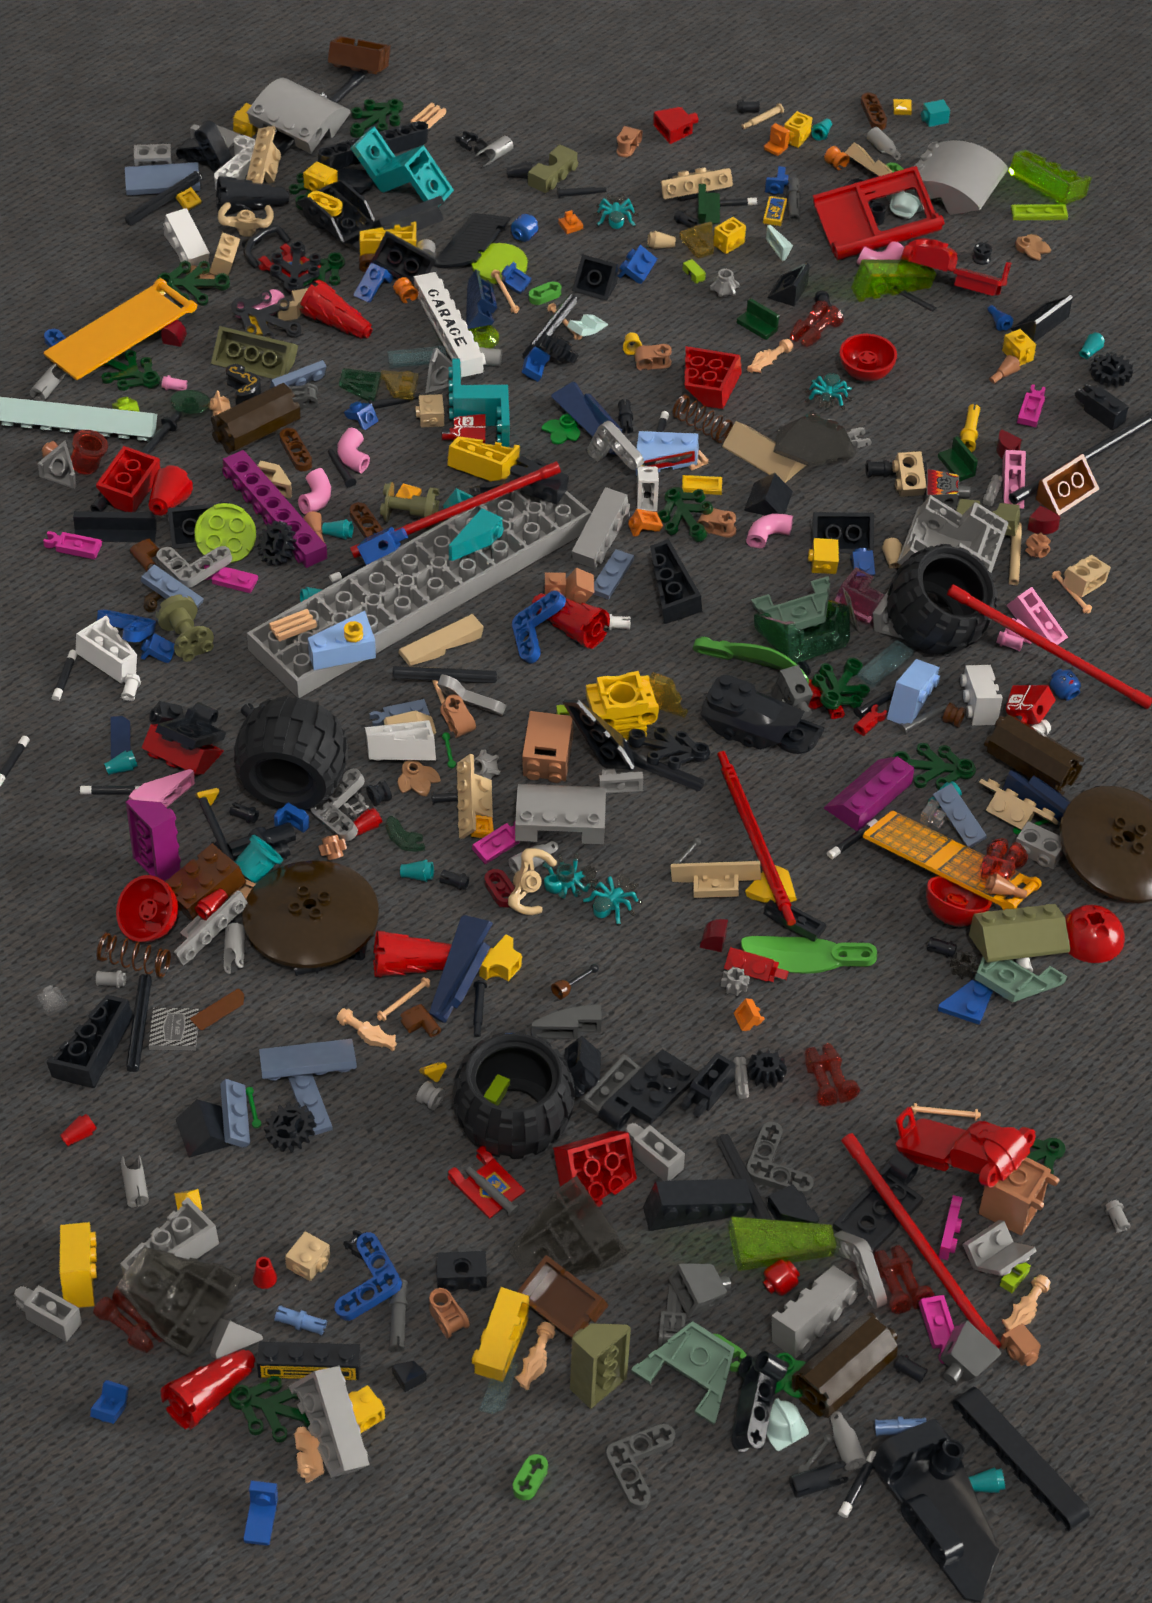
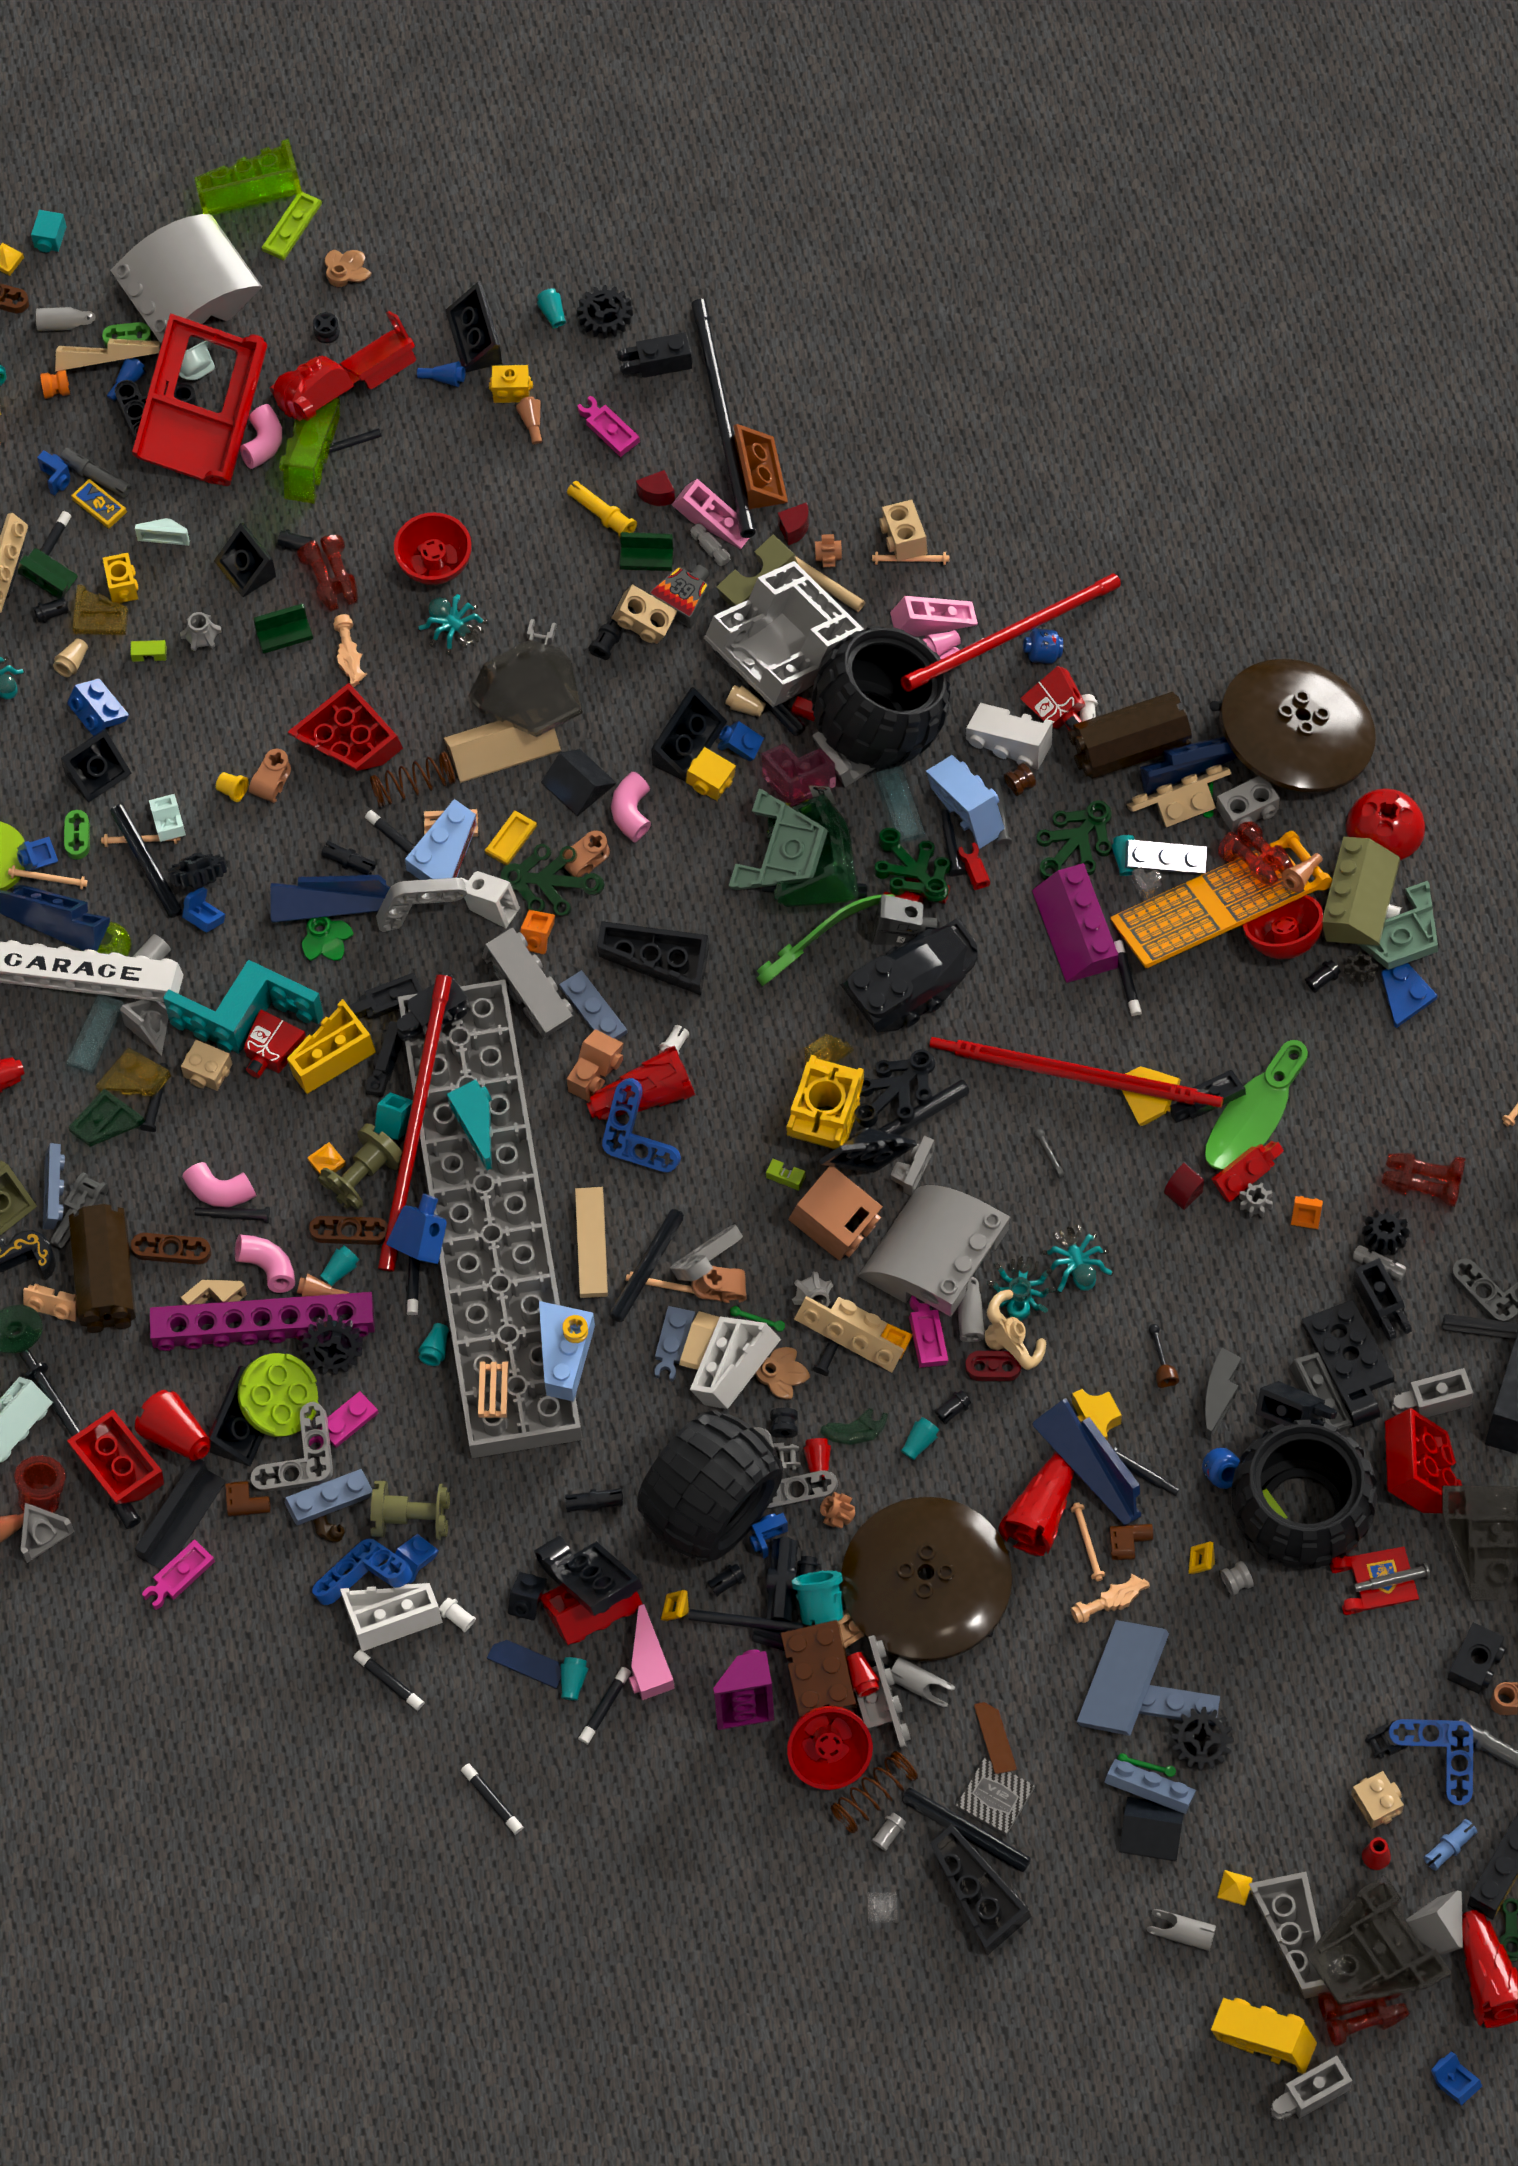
camera: 55 degrees left, 15 degrees up
red cone [60,1114,97,1146] -> none
blue bracket [344,401,378,430] -> none
tan bracket [671,861,761,898] -> none

